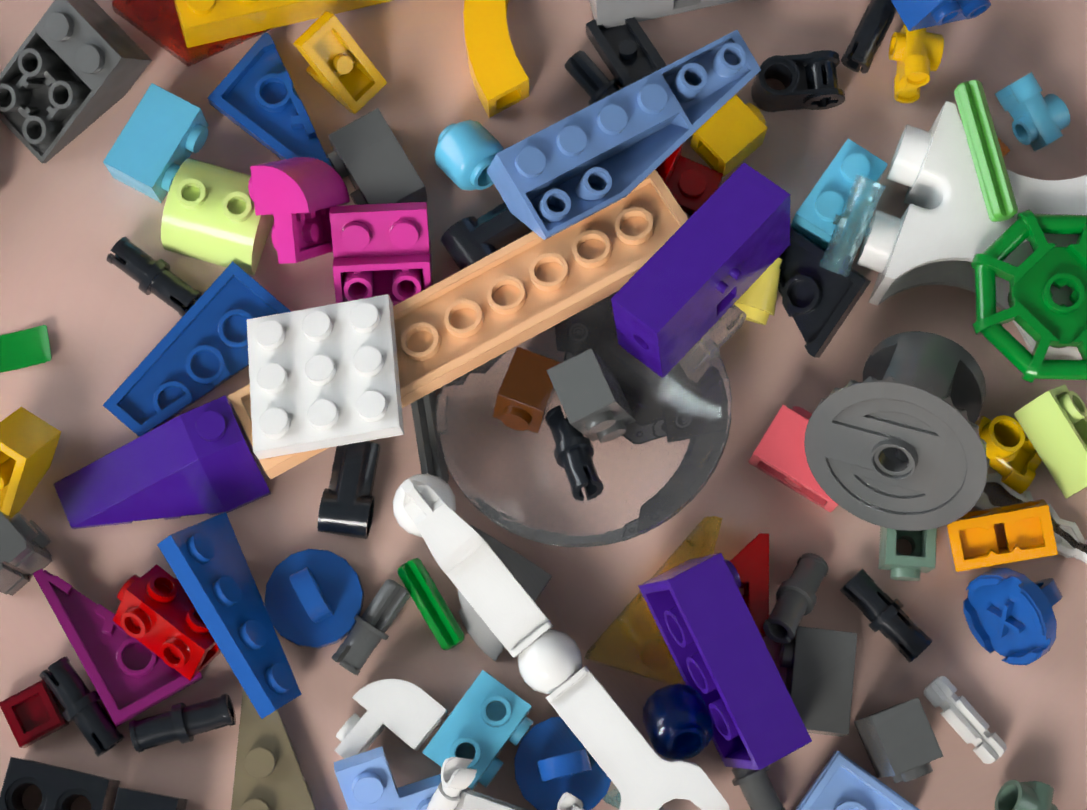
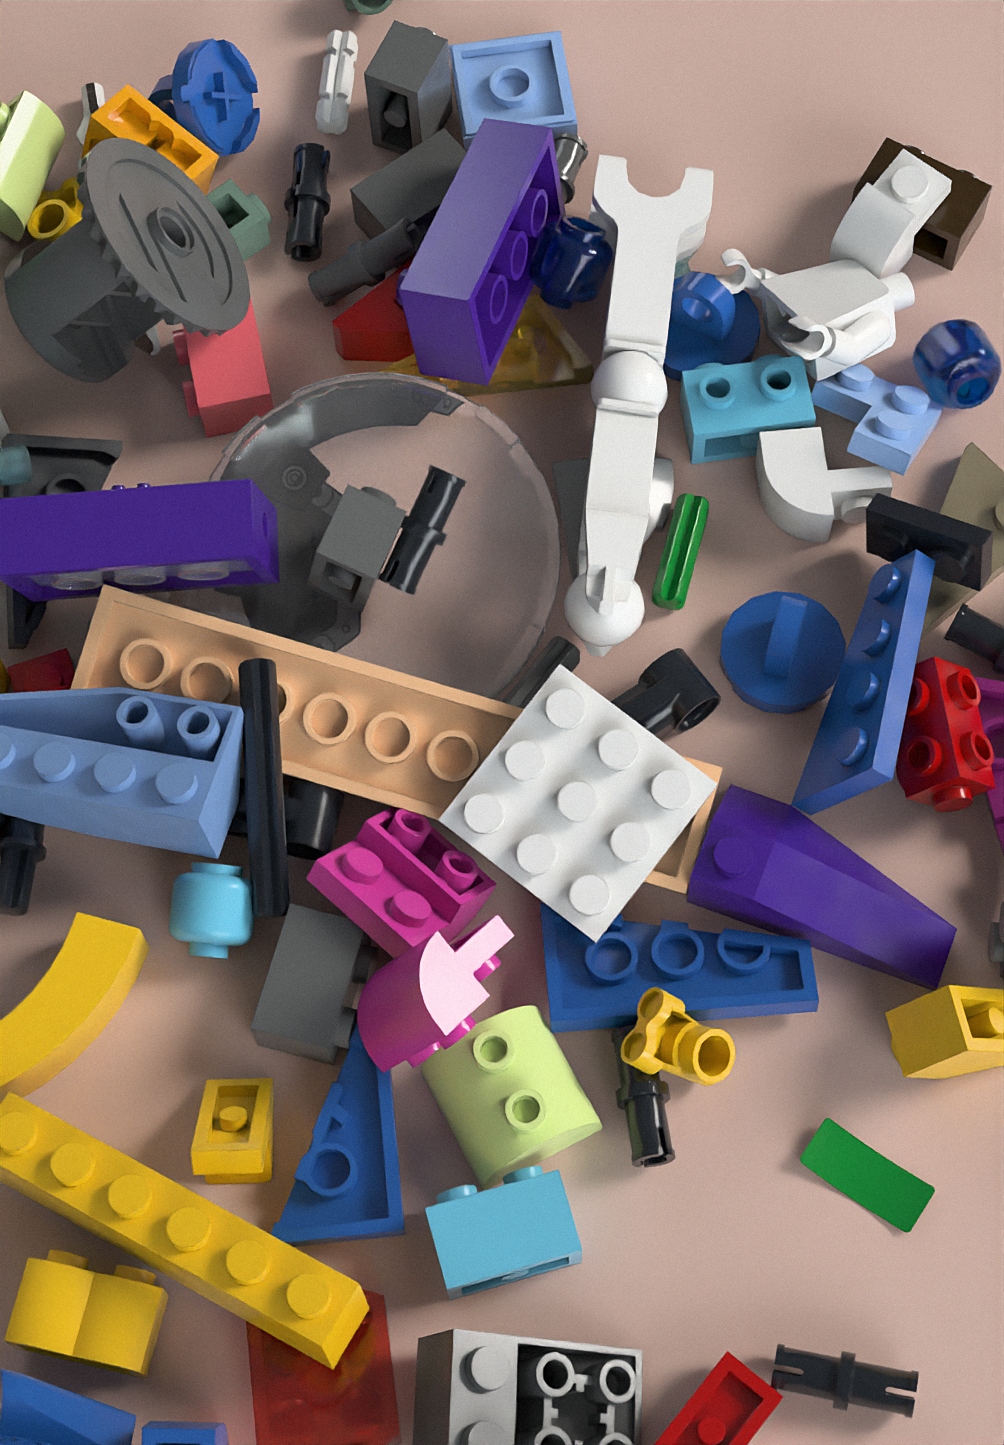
camera: 130 degrees left, 10 degrees down
dark grey axle [331,579,410,676] -> none
reddish brown brick [492,346,562,434] -> none
none -> black axle [238,658,290,919]
none -> yellow plate [621,987,735,1086]
none -> black plate [866,493,993,592]

